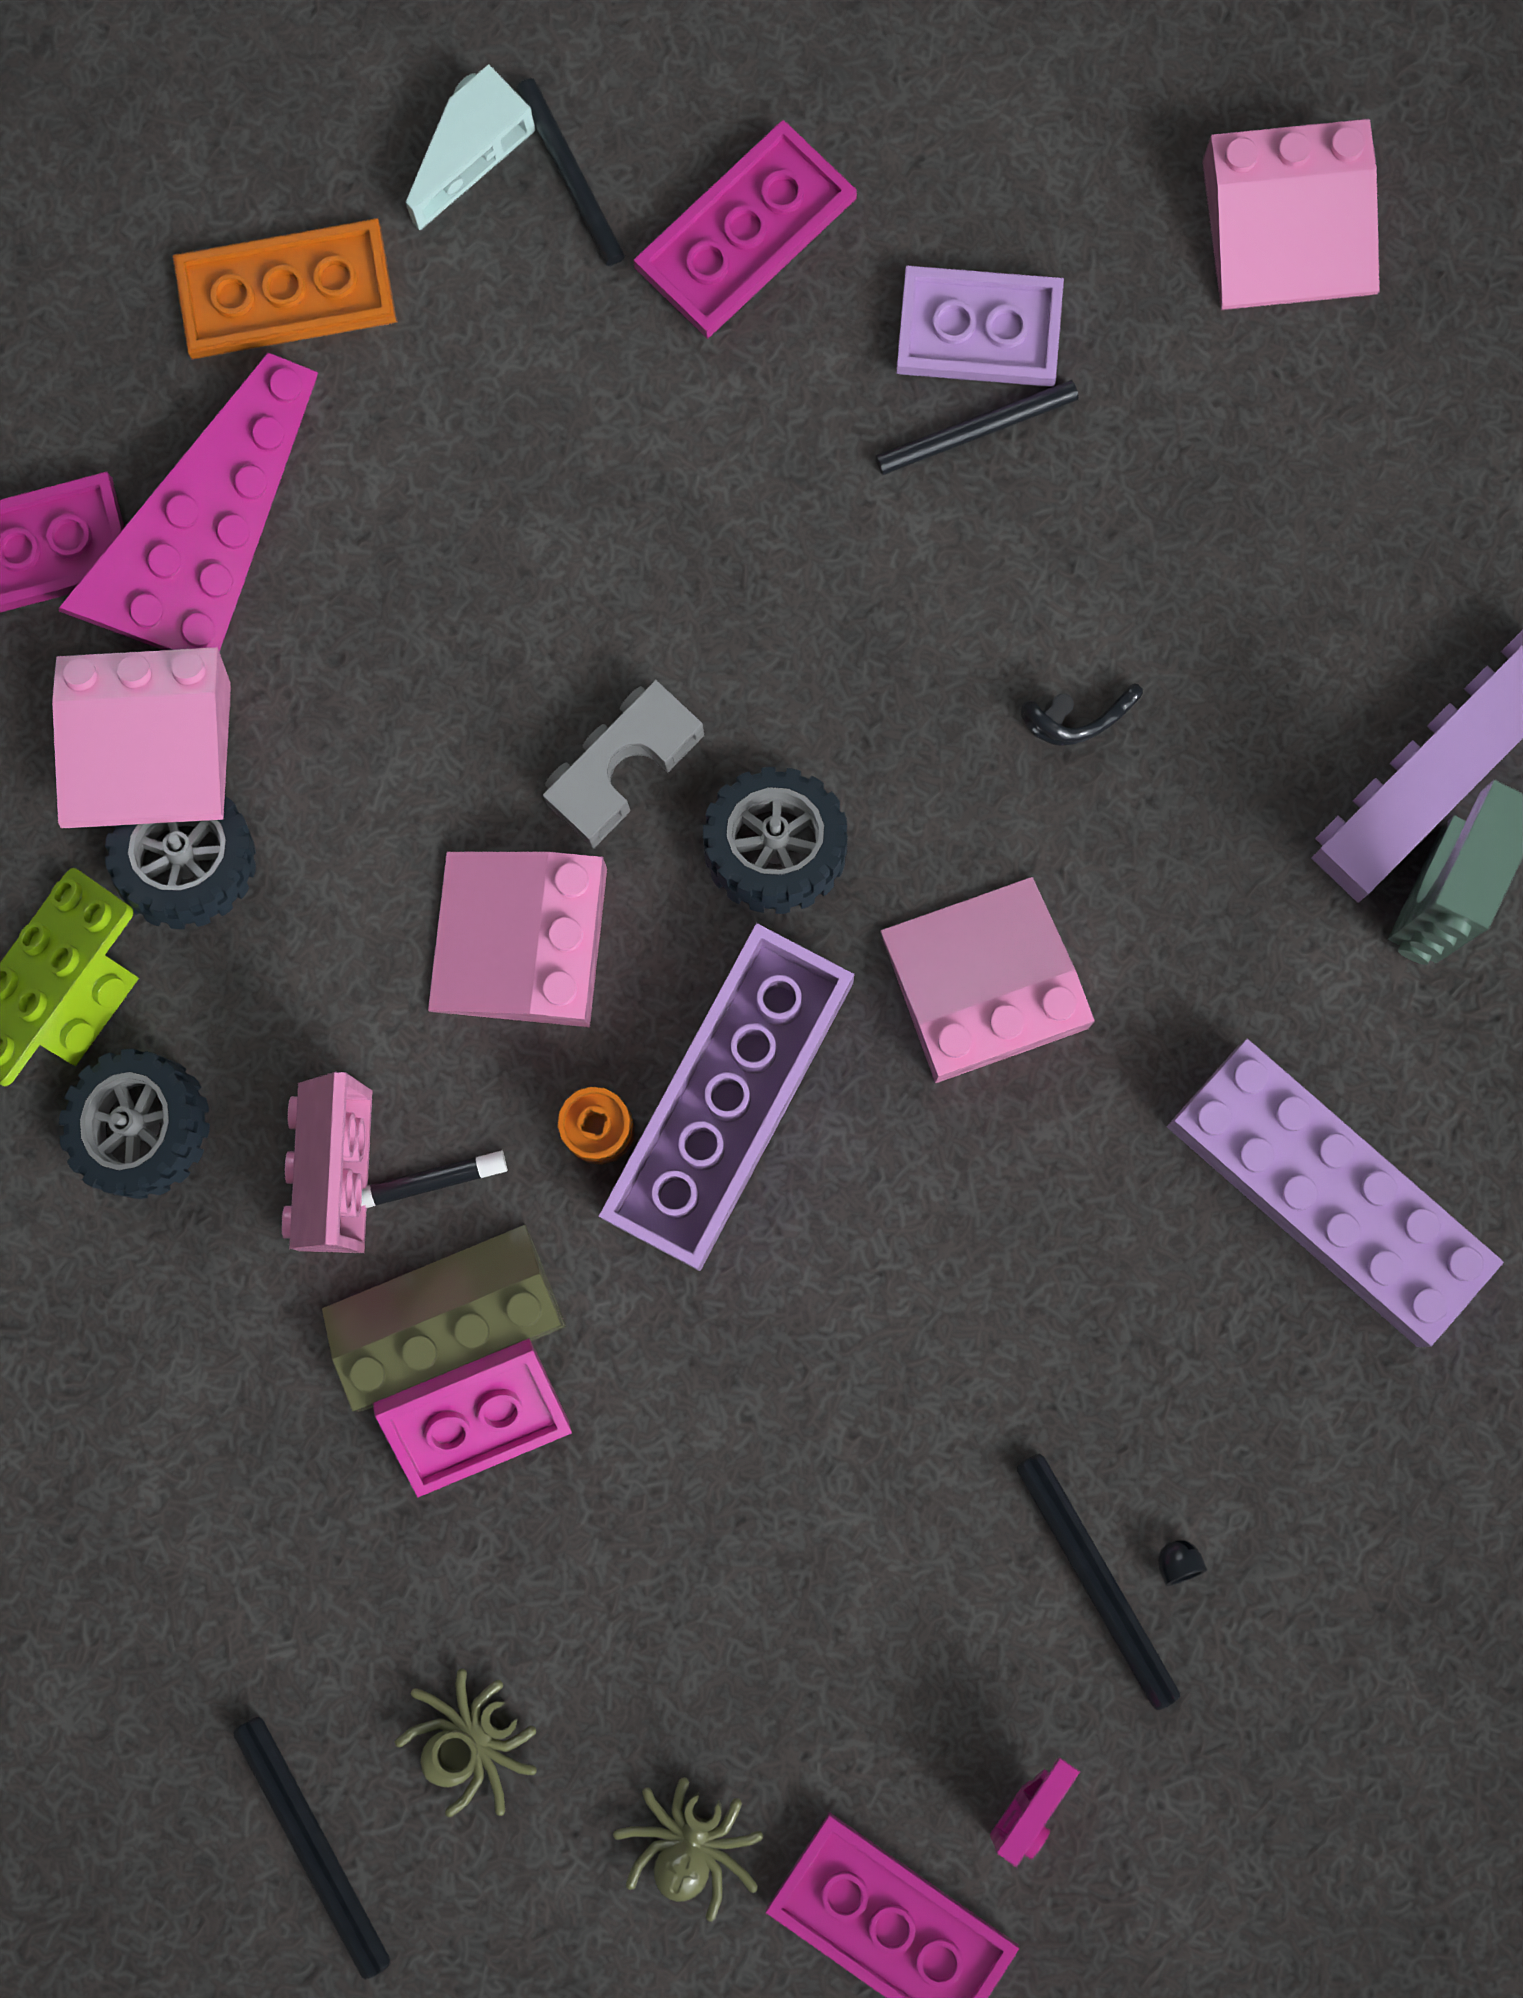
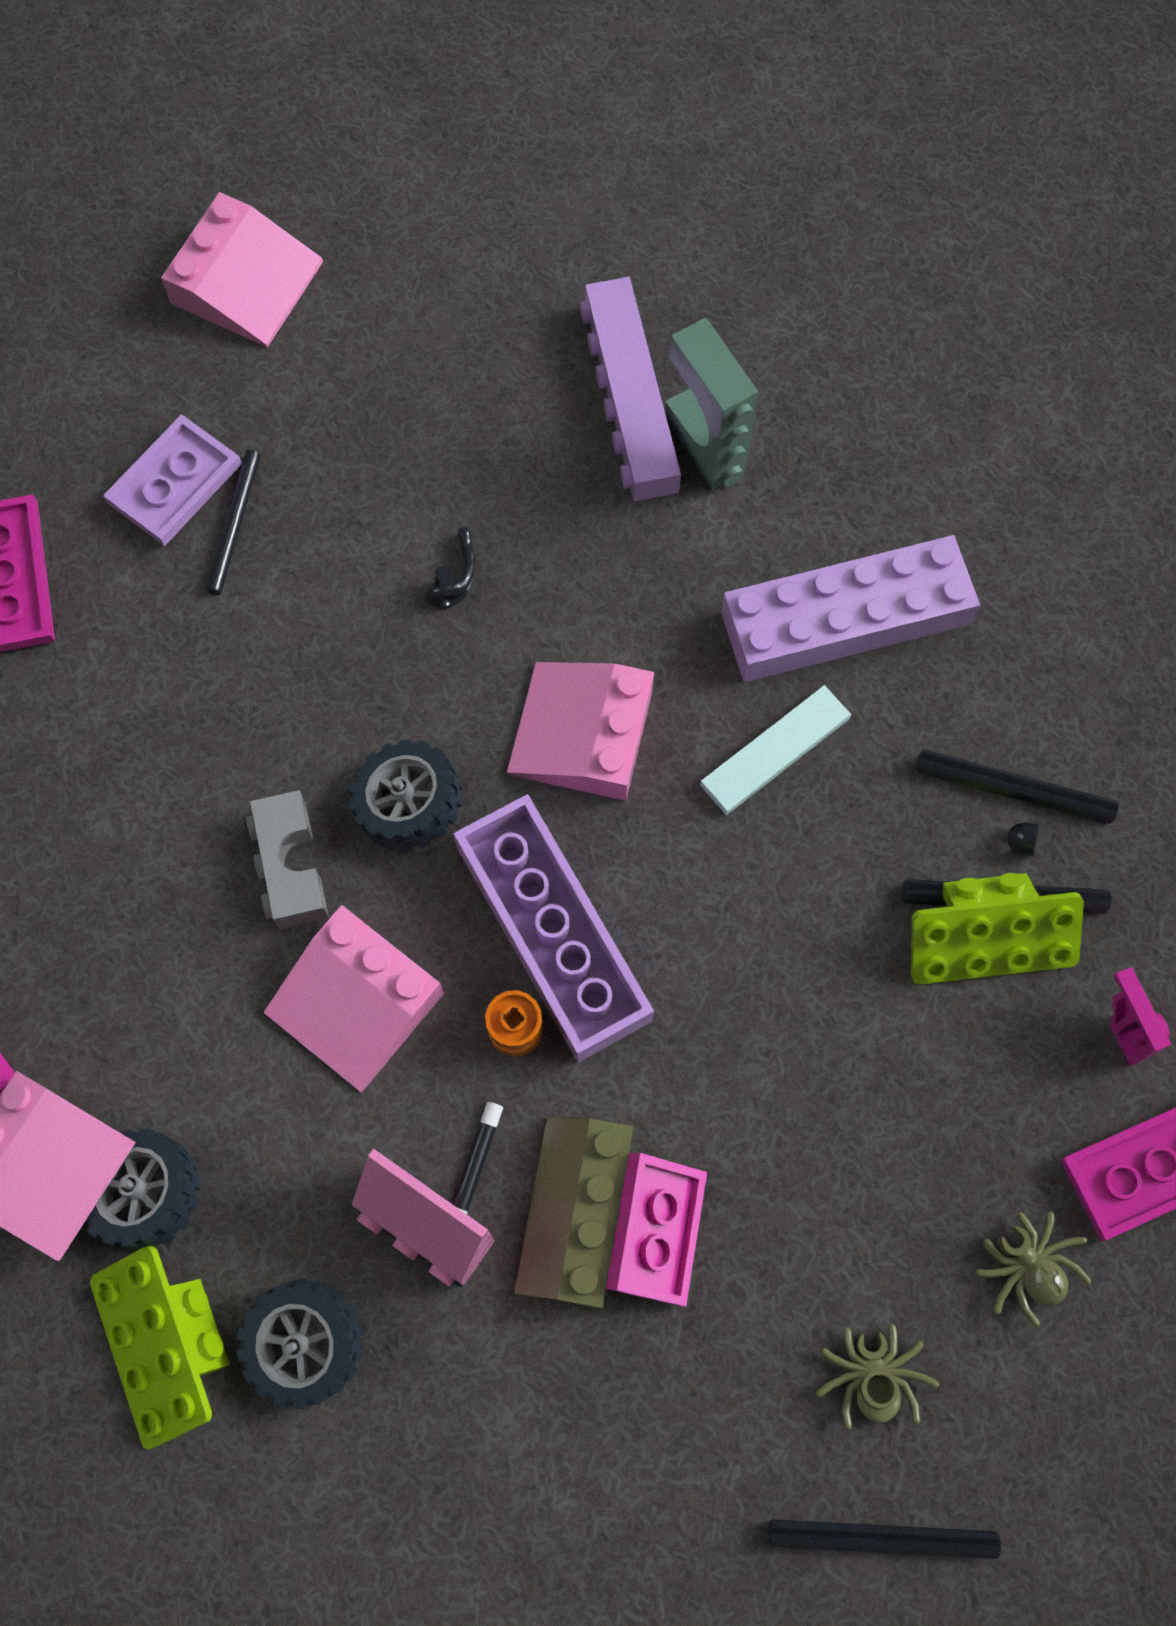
camera: 65 degrees left, 10 degrees down
none -> light aqua tile [700,685,851,815]
none -> lime bracket [911,873,1084,985]
none -> black axle [916,749,1119,824]

